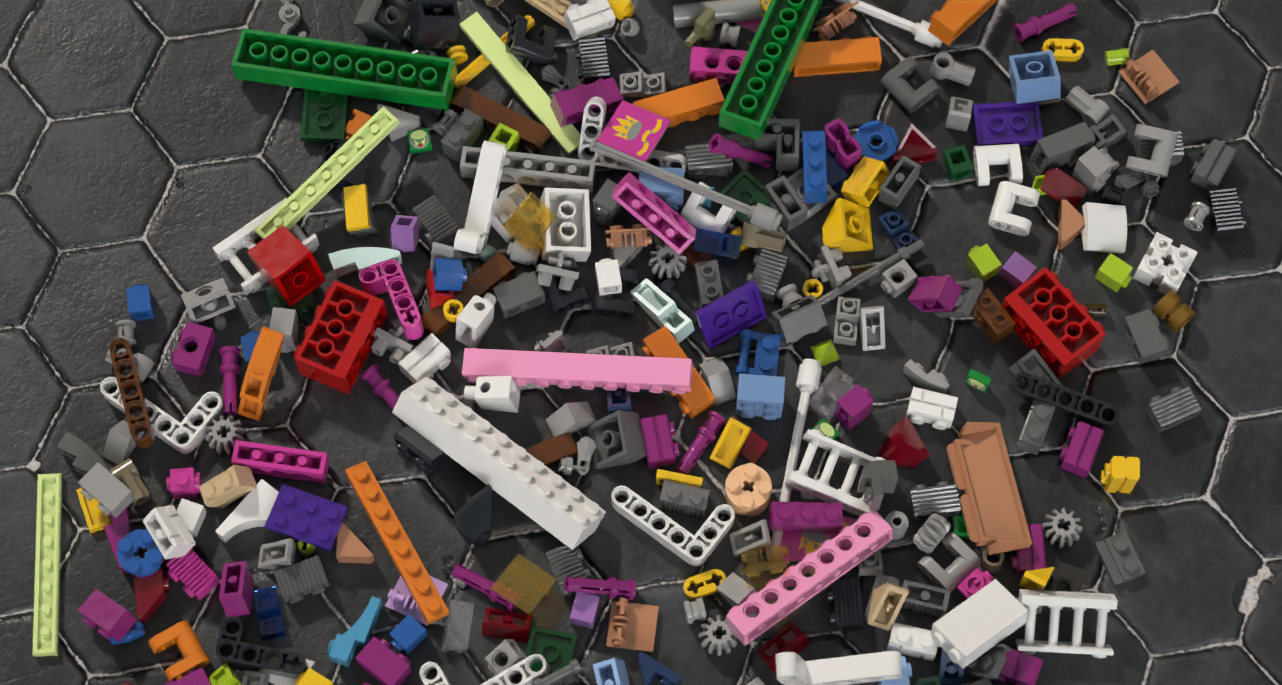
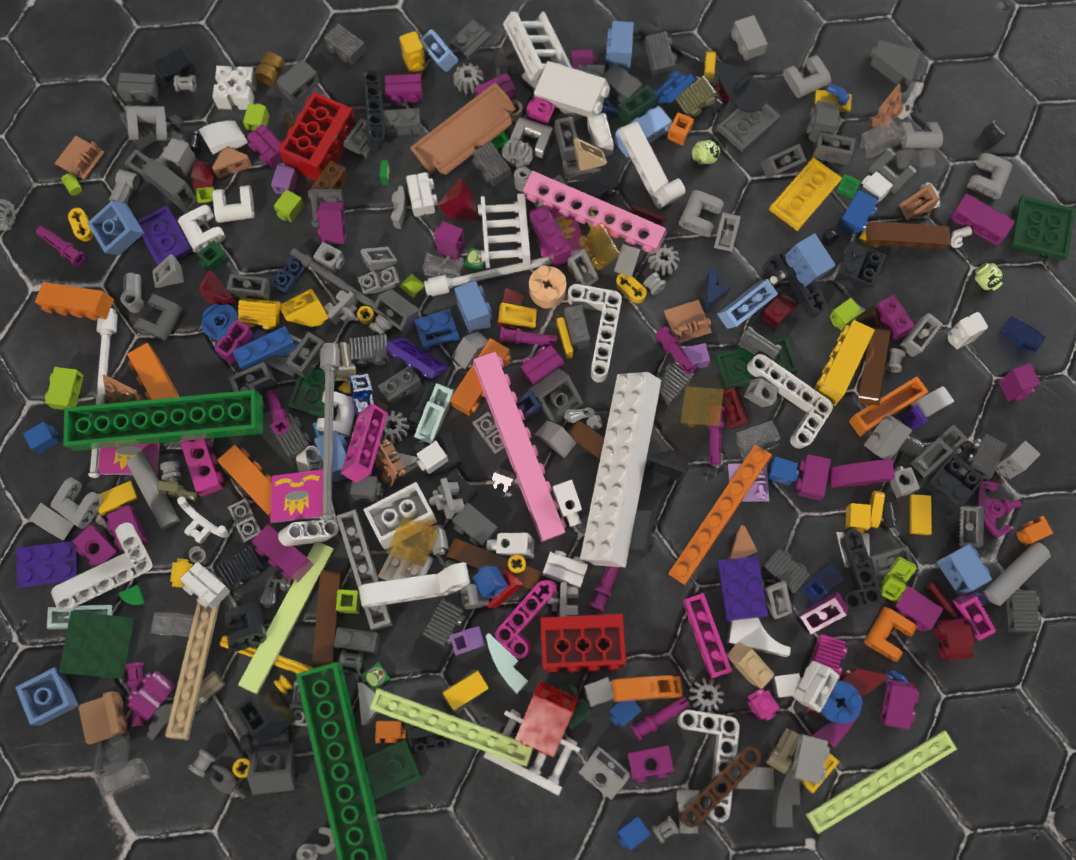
camera: 115 degrees left, 5 degrees up
dark azure slope [327,596,383,667] -> none
dark grey brick [857,460,898,511] -> none
yellow slope [1019,567,1054,590] -> none
none -> white piece [177,497,228,544]
none -> magenta brick [247,124,283,168]
none -> light blue brick [420,29,458,72]

